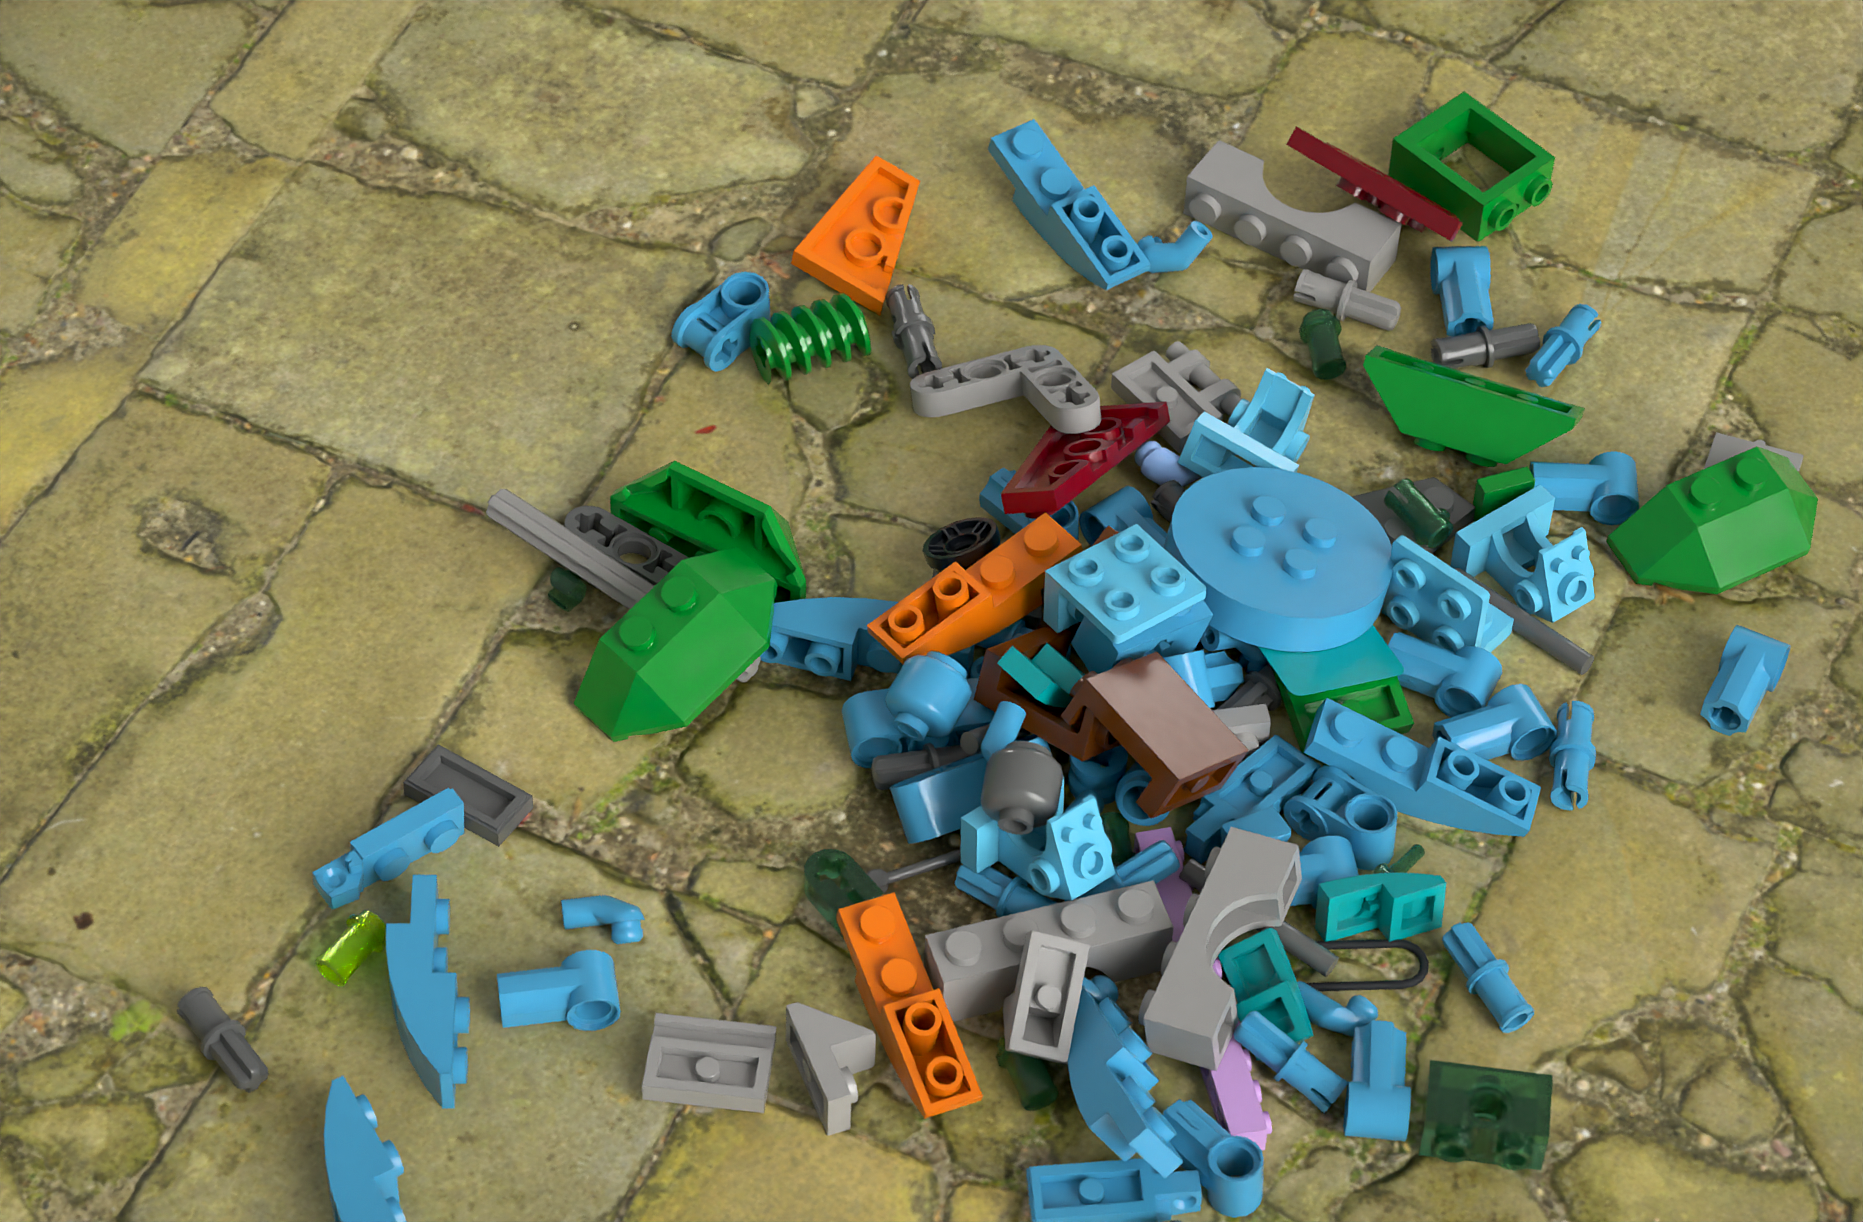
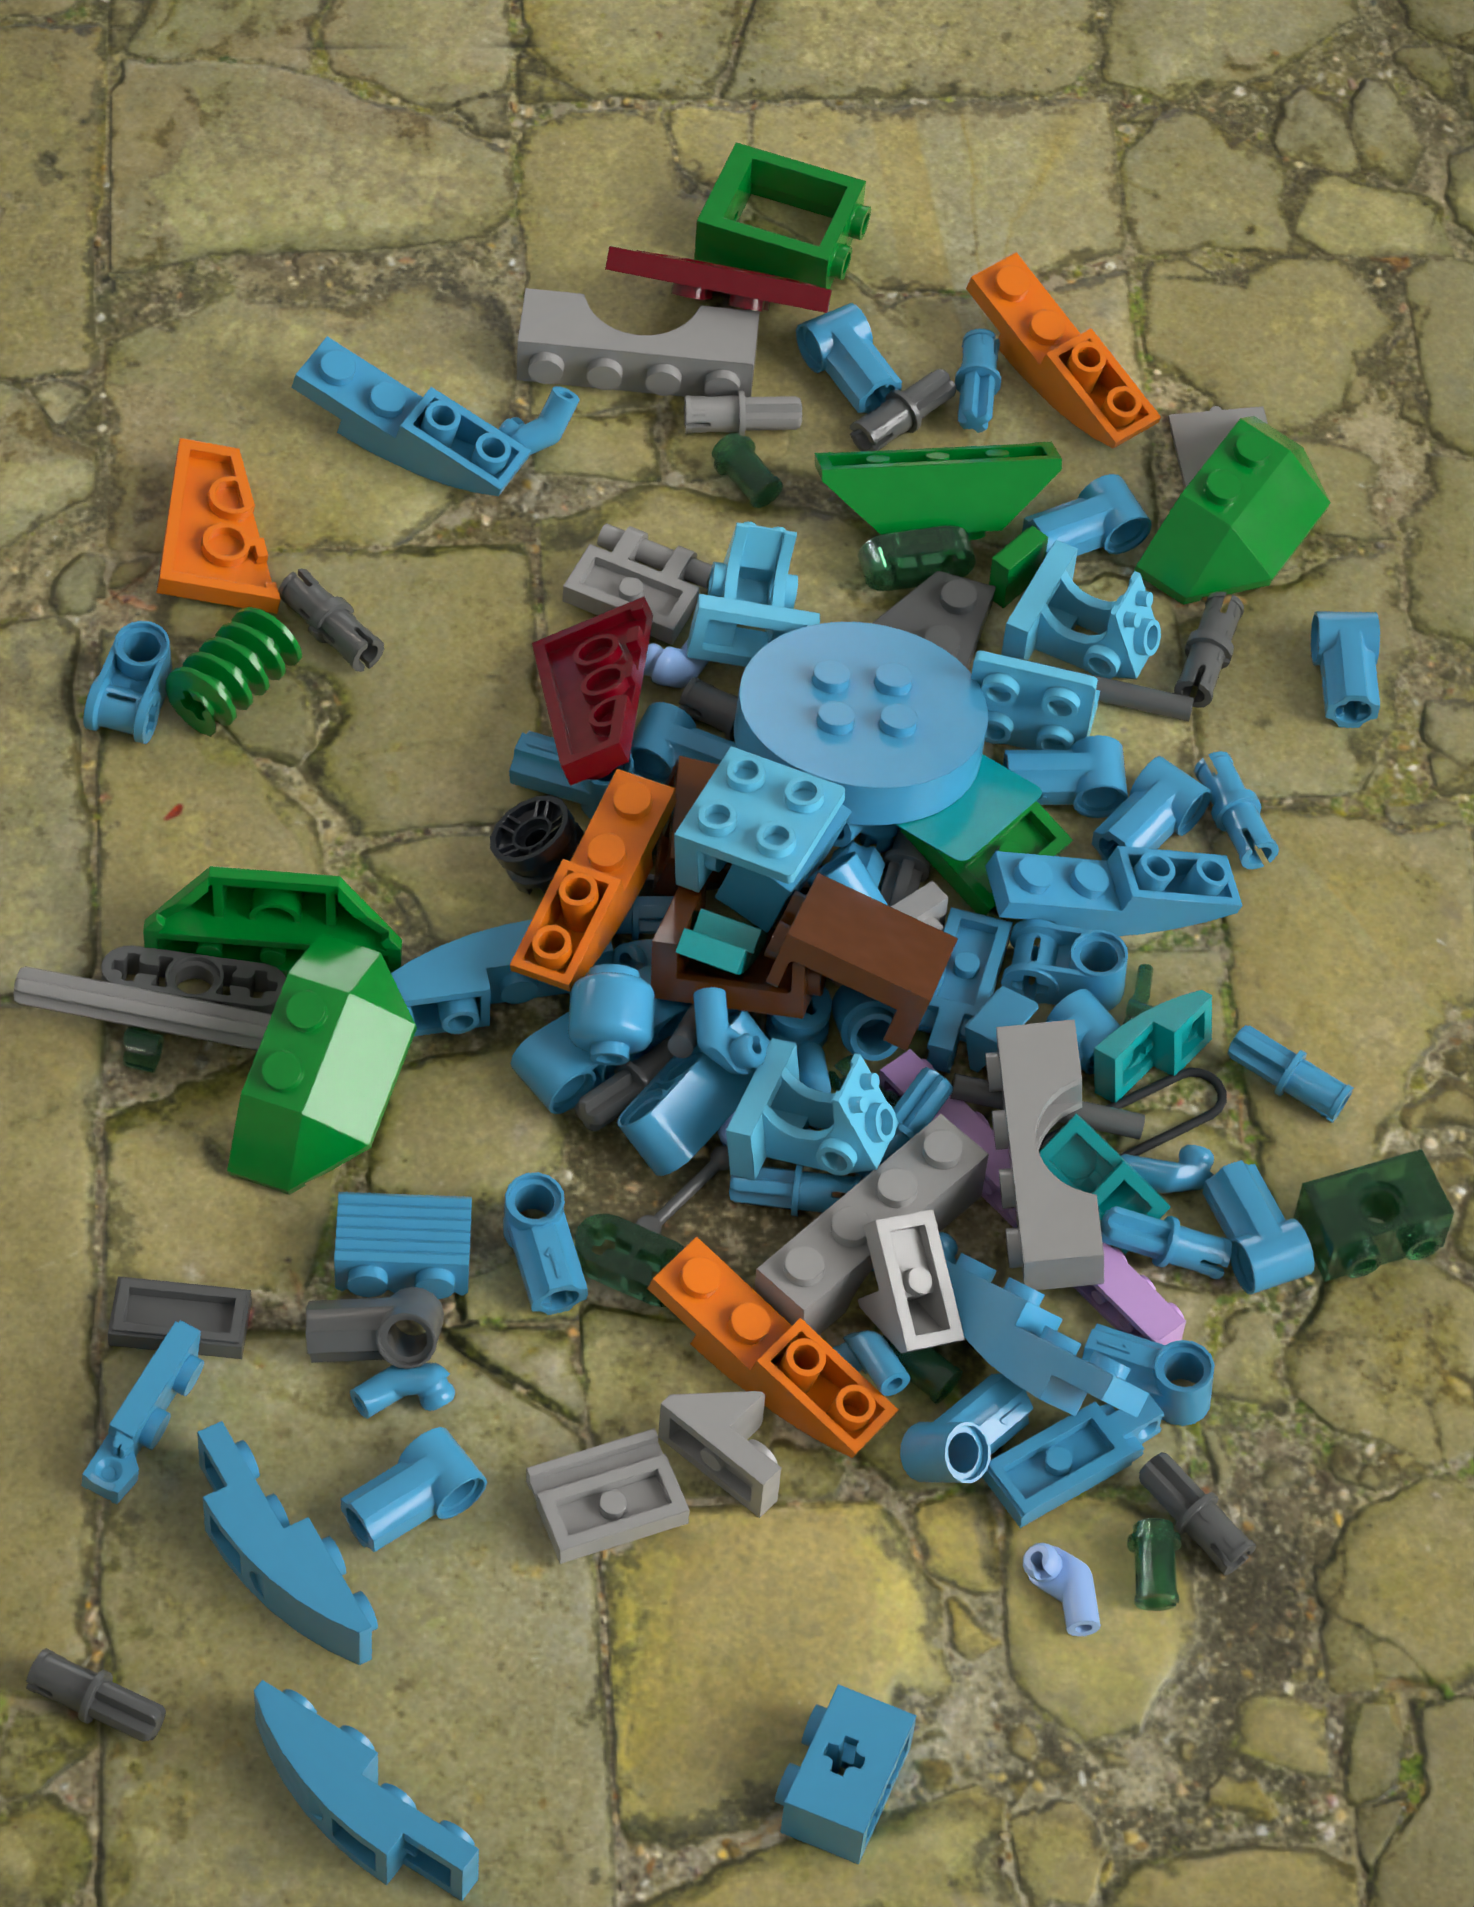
camera: 30 degrees left, 5 degrees up
clear neon green pin [315,910,386,987] -> none
light grey beam [910,345,1102,433] -> none
dark grey head [981,741,1063,835] -> none
clear green pin [1384,478,1453,548] -> none
none -> dark grey piece [305,1287,444,1369]
none -> dark azure brick [334,1192,472,1299]
none -> dark azure piece [503,1172,588,1315]
none -> dark azure arm [832,1330,910,1396]
none -> clear green beam [858,526,976,591]
none -> dark azure piece [900,1373,1034,1483]
none -> orange slope [966,252,1161,448]
none -> dark grey pin [1174,592,1244,708]

